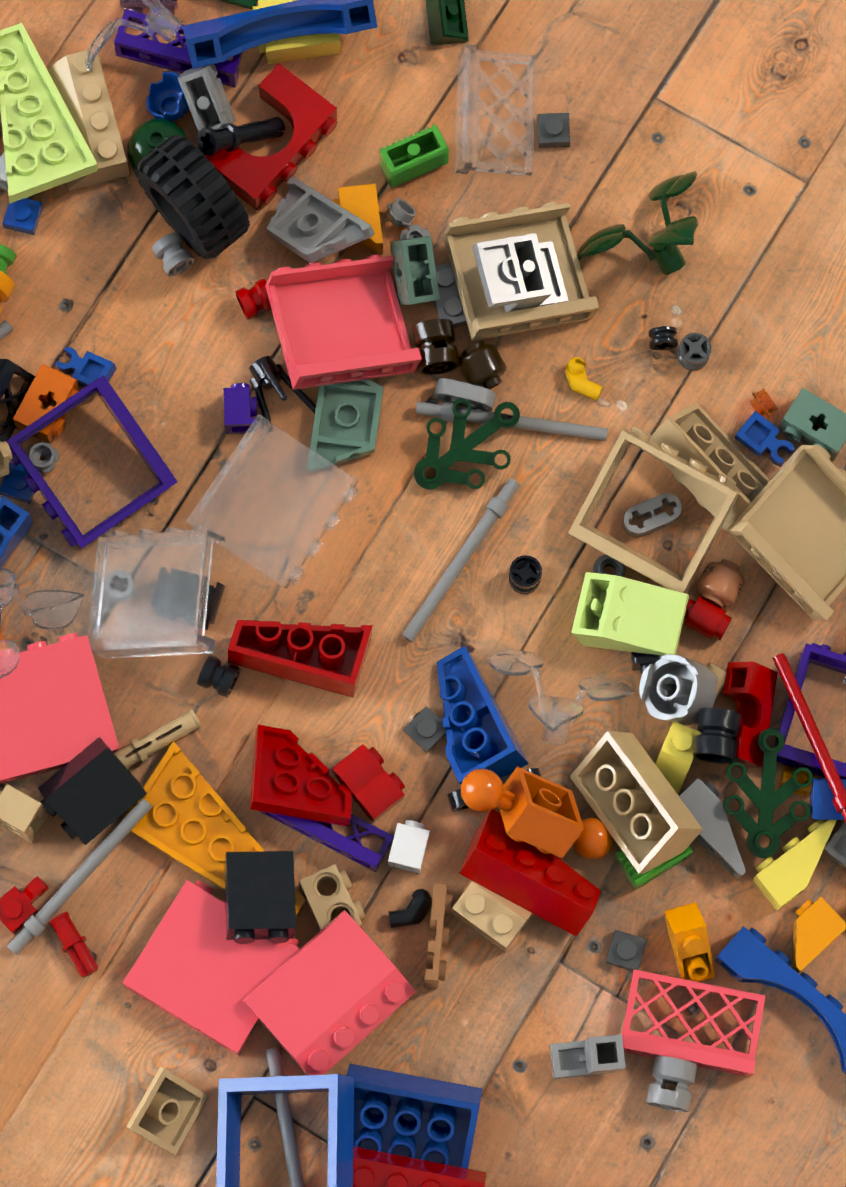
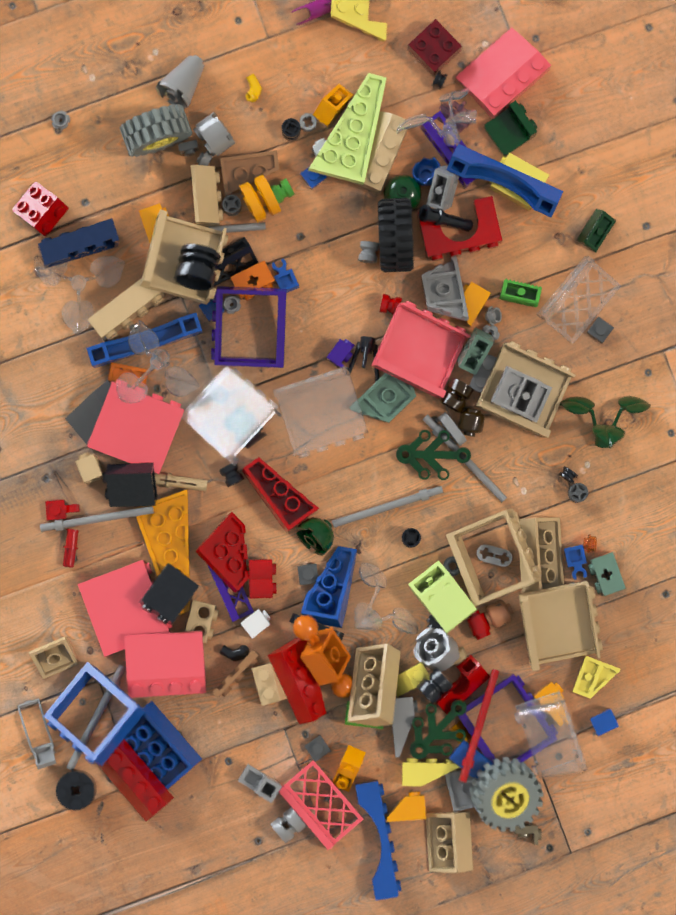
camera: 40 degrees right, 10 degrees up
yellow arm [565,357,603,401] -> none
none -> dark green cylinder [296,517,334,556]

